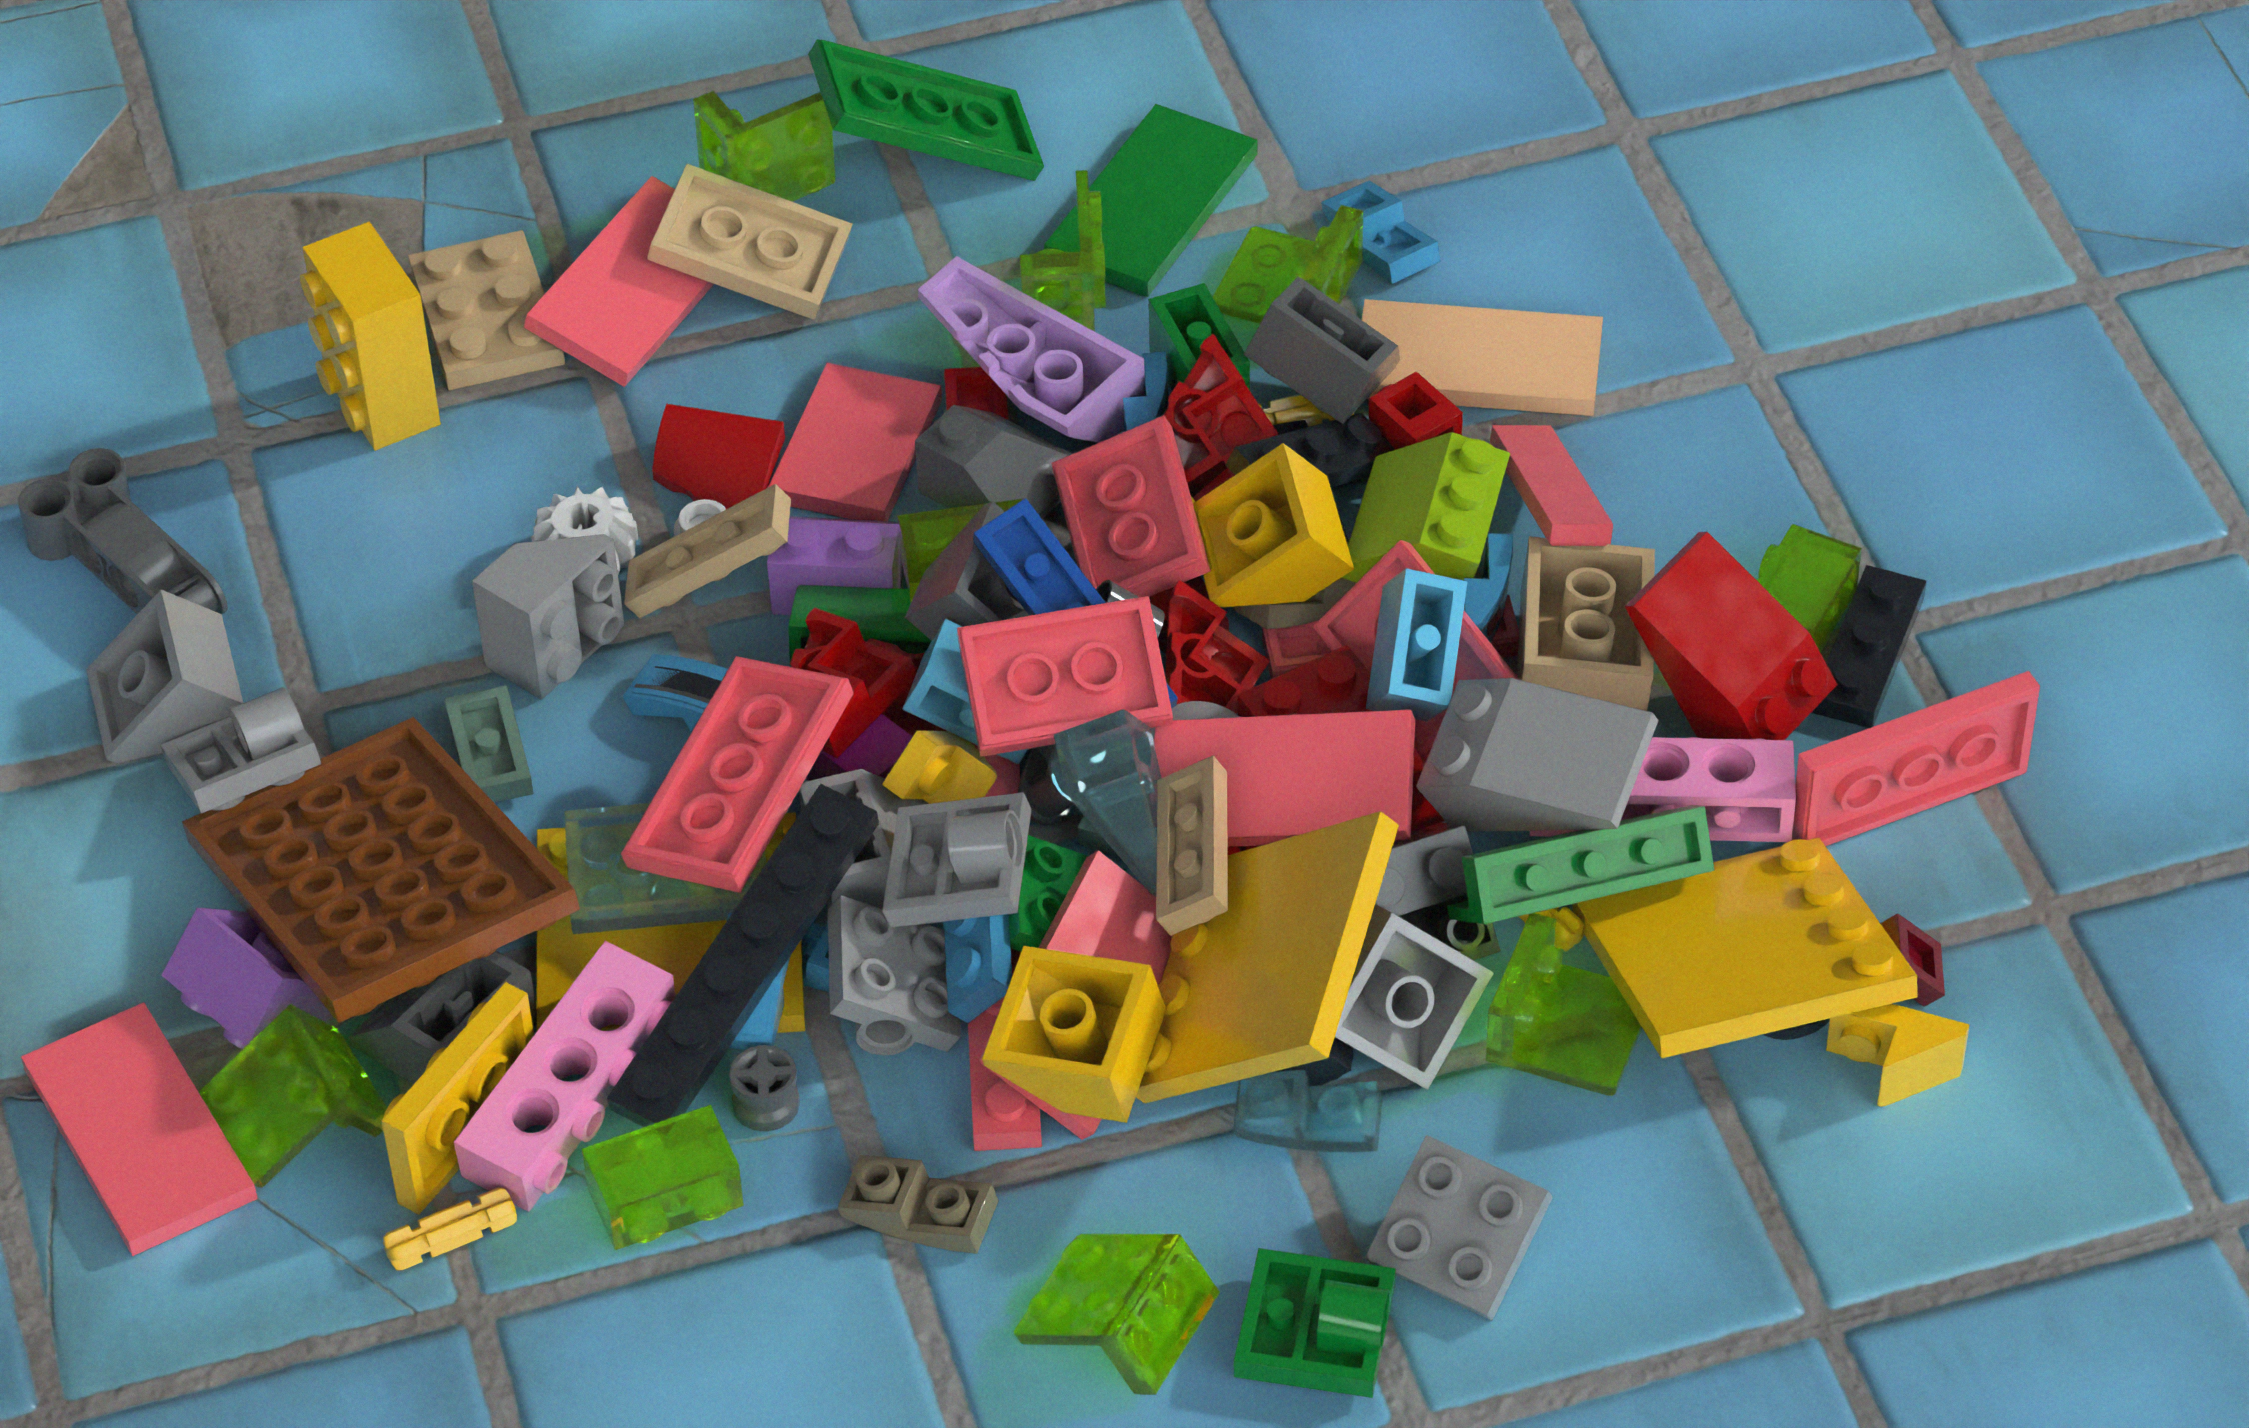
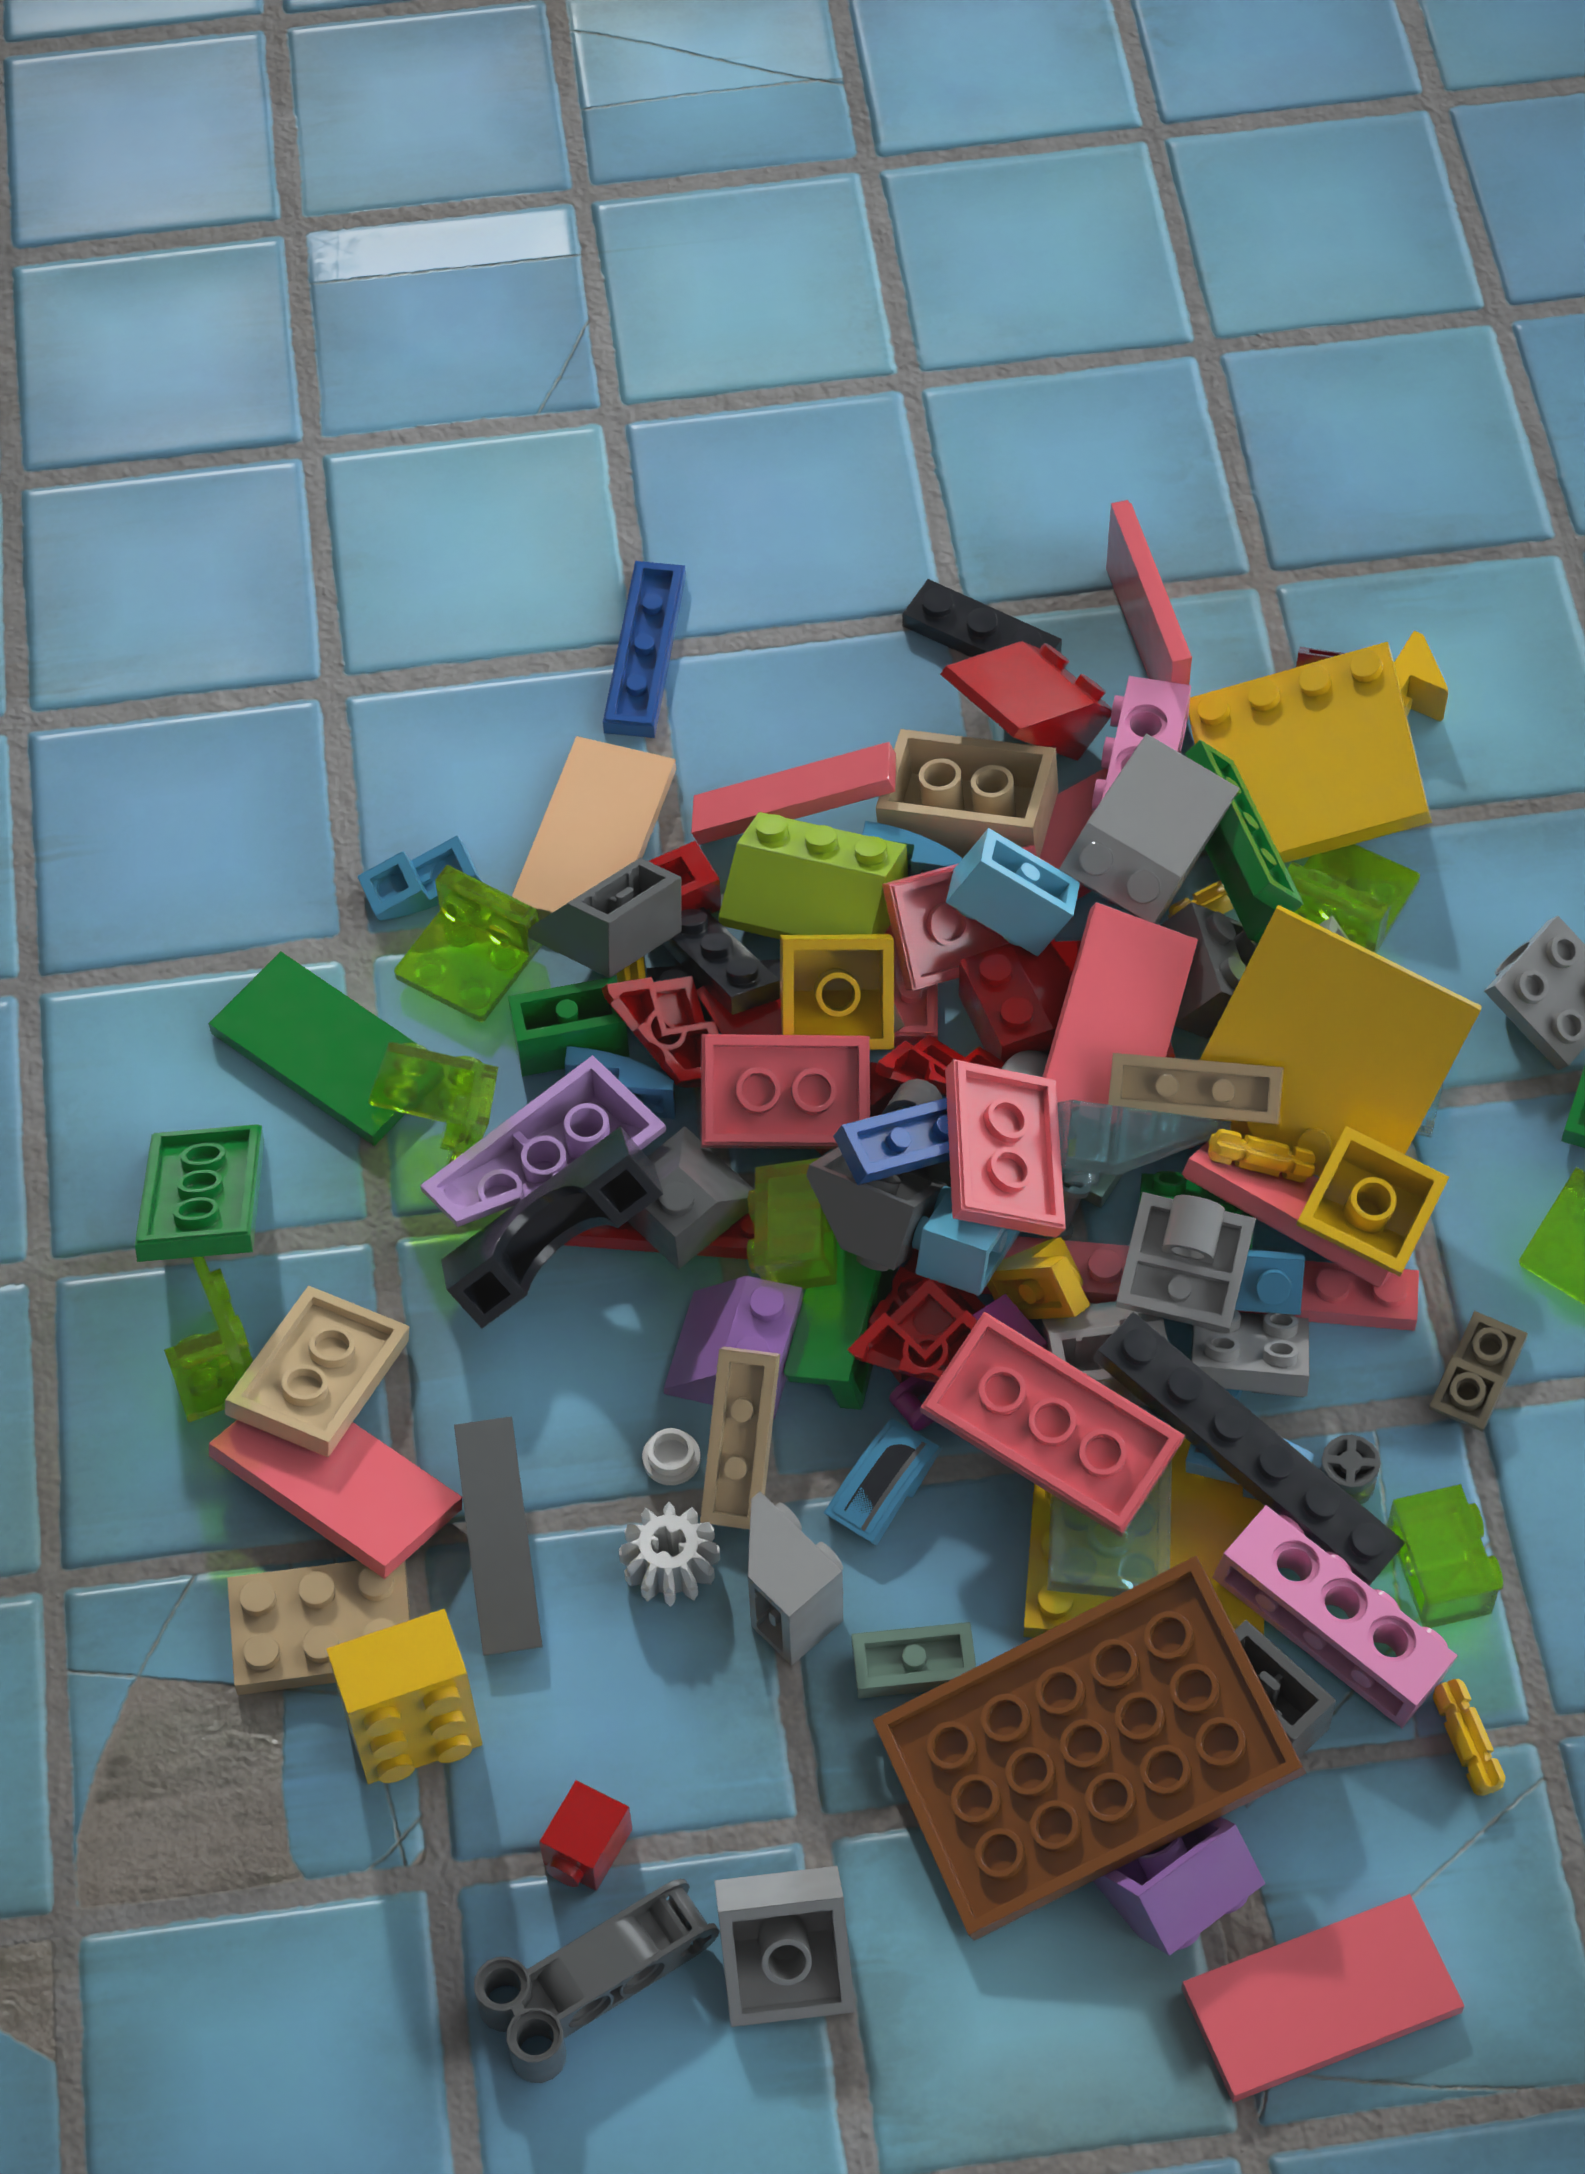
camera: 80 degrees left, 10 degrees up
light grey plate [160,687,321,814] -> none
clear neon green bracket [199,1004,387,1188] -> none
yellow plate [381,982,534,1215] -> none
red slope [652,403,785,509] -> none
coral tile [768,363,942,521] -> none
clear neon green brick [1758,524,1862,652] -> none
none -> black arch [441,1126,663,1329]
none -> dark grey slope [454,1416,543,1656]
none -> red brick [539,1780,633,1891]
none -> blue tile [603,561,686,738]
none -> yellow axle [1208,1129,1315,1182]

